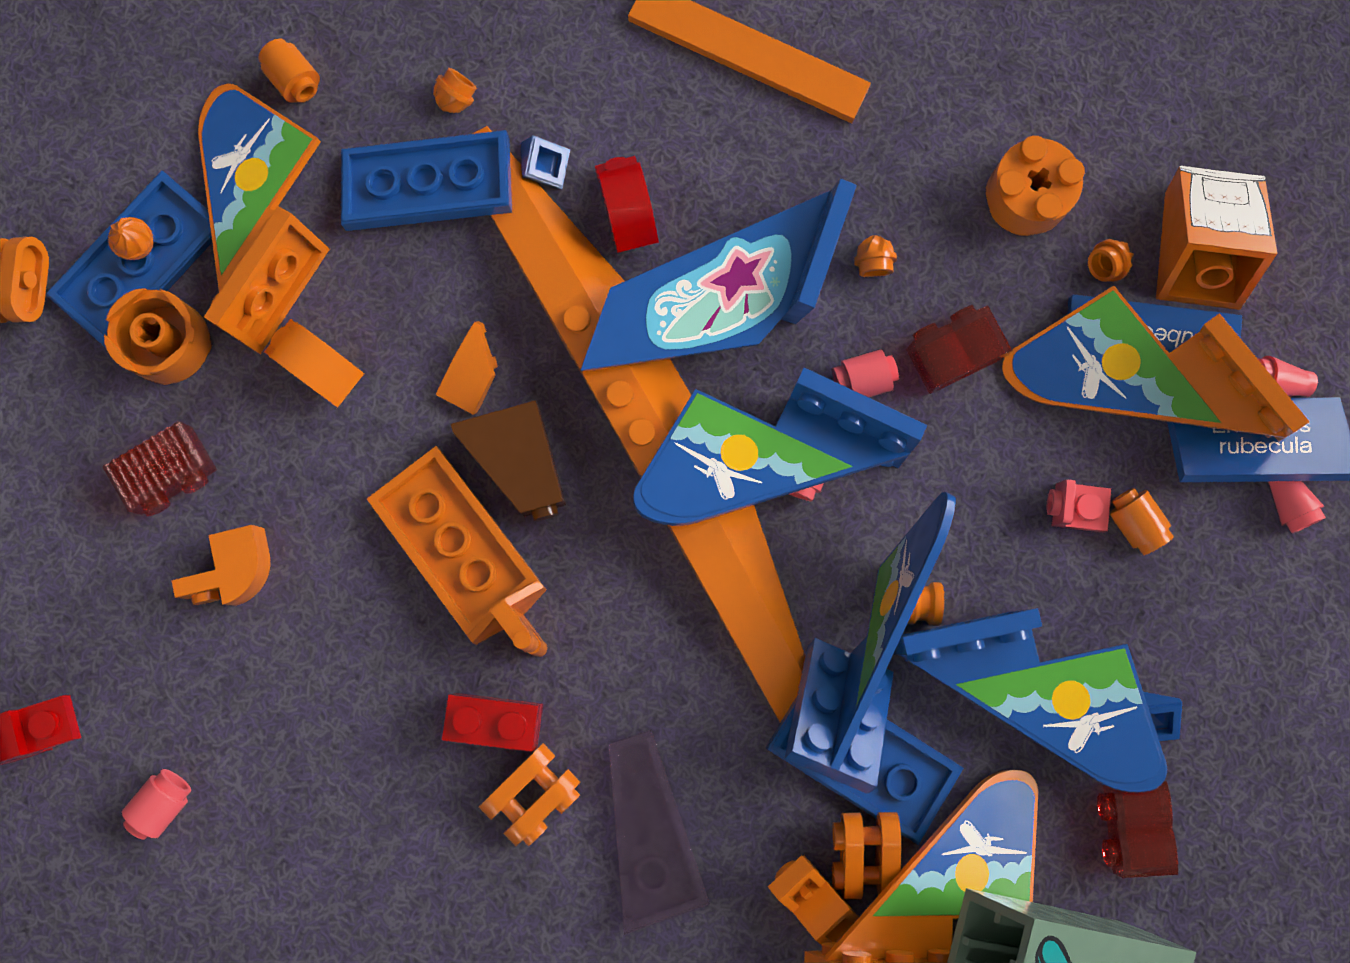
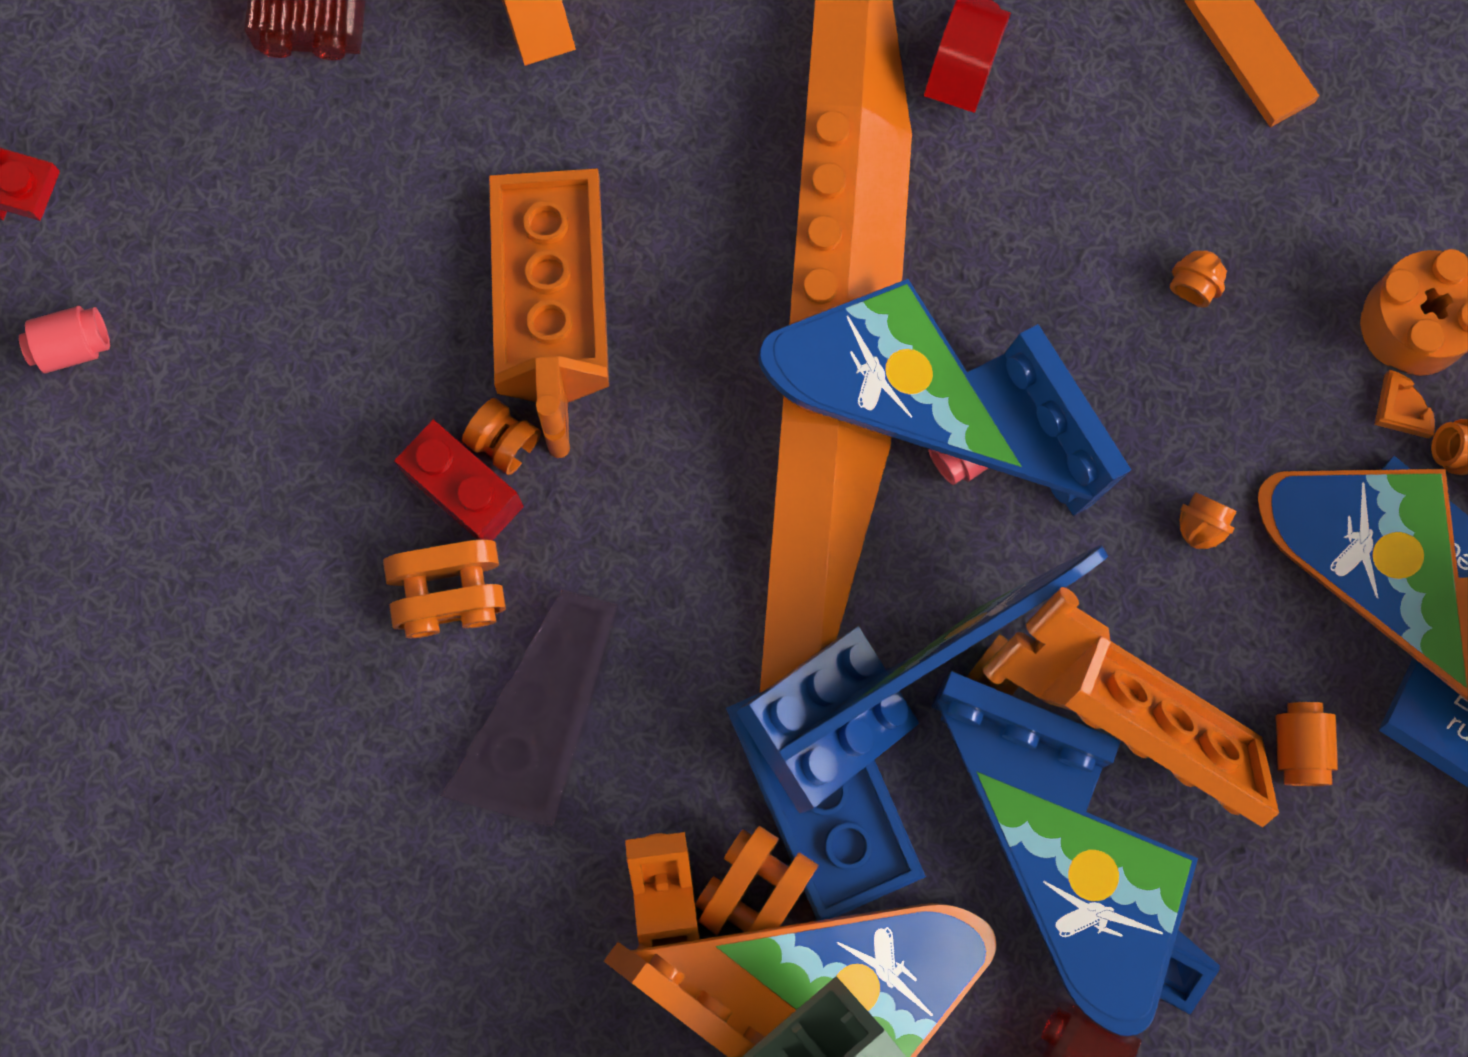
camera: 35 degrees right, 5 degrees down
orange brick [171,525,270,606] -> none
orange slope [436,321,498,415] -> none
reddish brown slope [451,400,566,521] -> none
piece [580,178,857,372] -> none
coral brick [832,349,899,398] -> none
clear red brick [906,305,1013,394] -> none
coral bracket [1046,479,1111,533] -> none
none -> orange wheel [462,398,541,475]
none -> orange hinge [983,587,1279,828]
none -> orange plate [1179,492,1237,549]
none -> orange tile [1374,370,1435,439]

